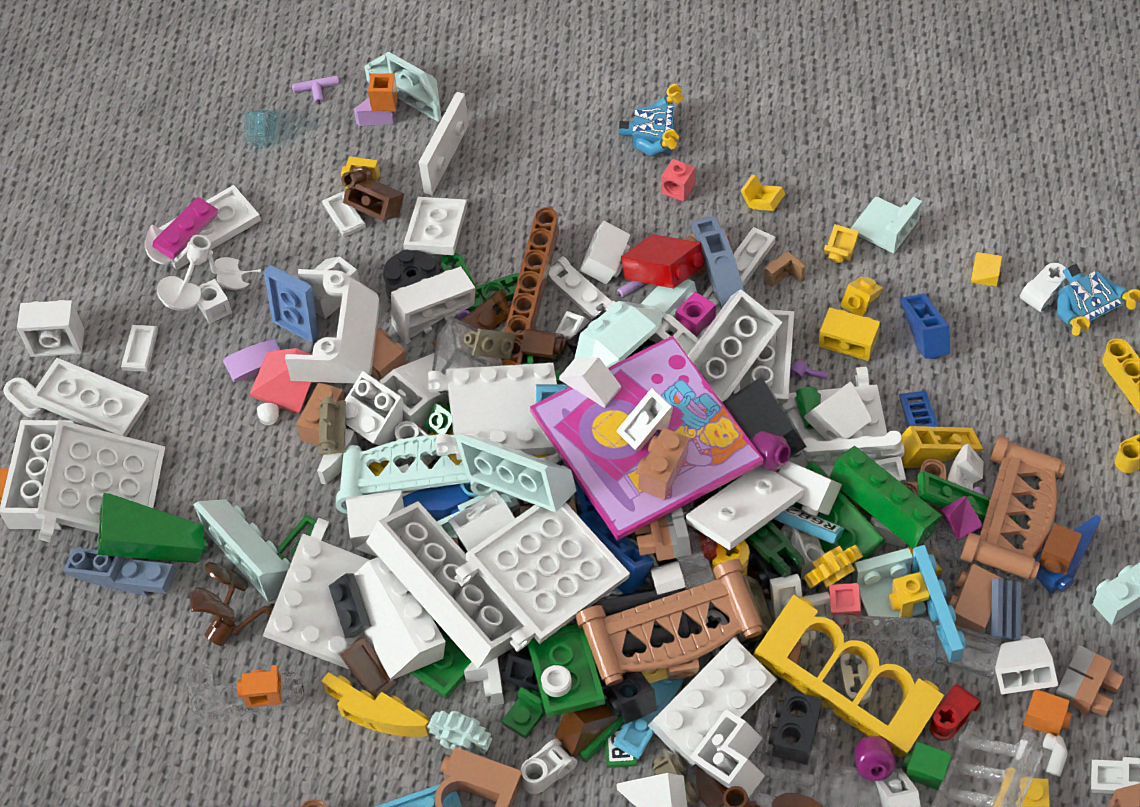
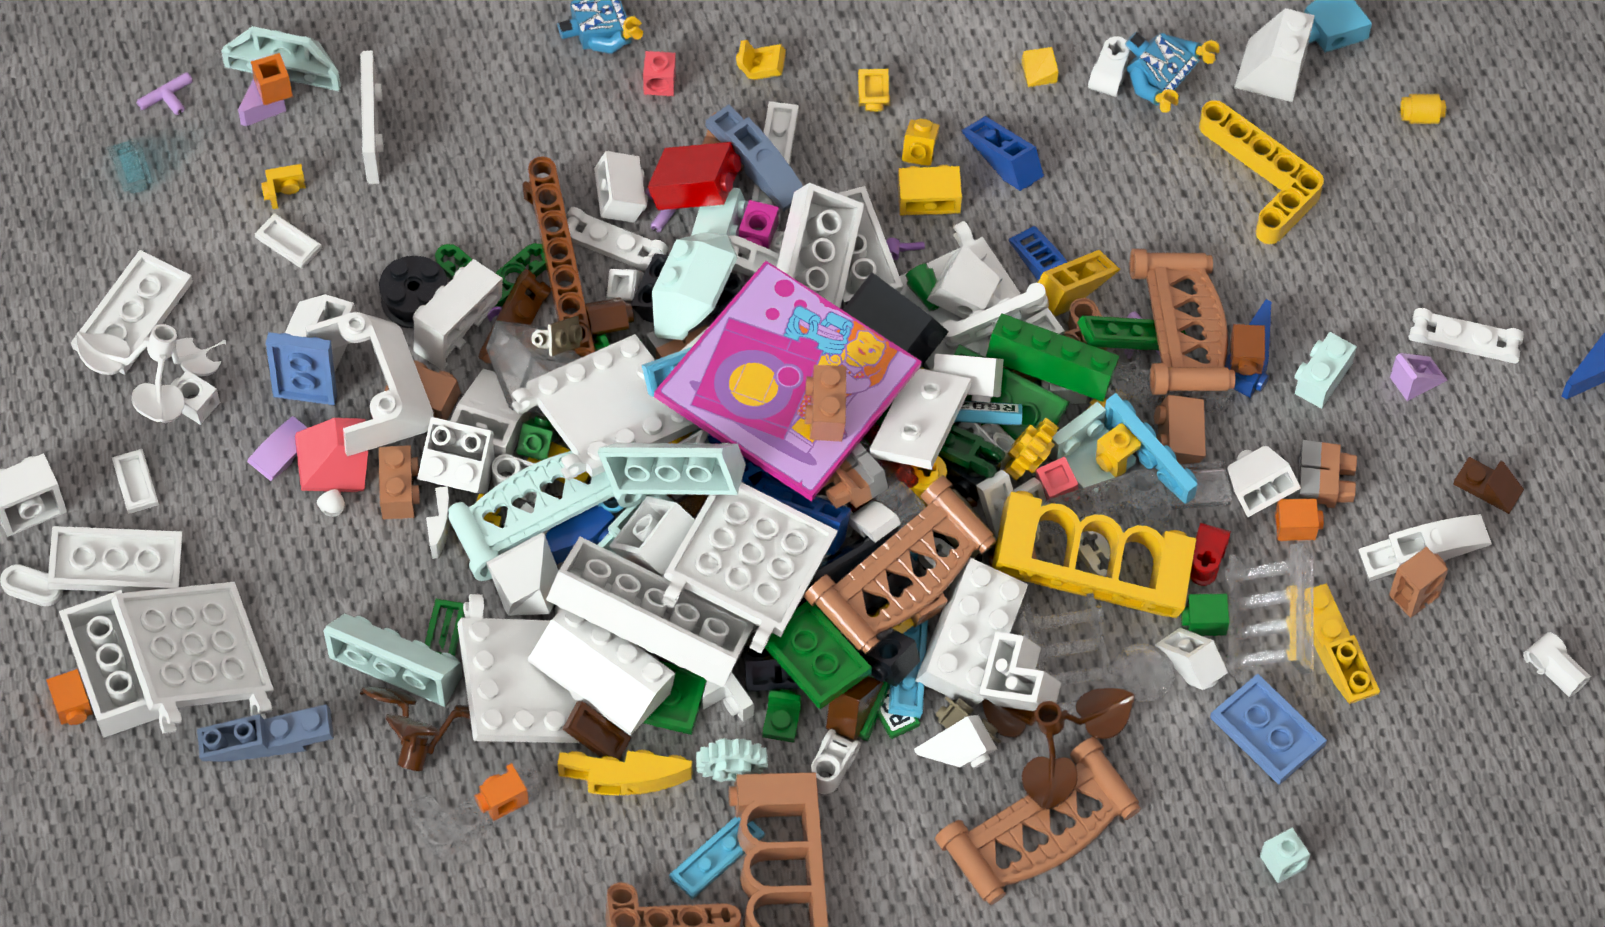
camera: 30 degrees left, 5 degrees up
green slope [98,493,208,563] -> none
dark pink plate [152,197,218,260] -> none
dark tan hinge [318,397,346,455] -> none
black plate [329,573,371,638] -> none
reddish brown hinge [341,166,404,221] -> none
white plate [403,197,467,255] -> none
white tile [541,665,572,697] -> none
white slope [559,357,621,408] -> none
white slope [617,388,673,451] -> none
magenta head [750,431,790,471] -> none
medium nougat bracket [765,251,806,287] -> none
black brick [768,690,823,765] -> none
light aqua bracket [851,197,922,254] -> none
magenta head [854,736,895,781] -> none
magenta slope [940,496,982,540] -> none
white slope [947,444,984,491] -> none
sand blue tile [991,578,1021,641] -> none
white arm [1043,733,1068,777] -> none

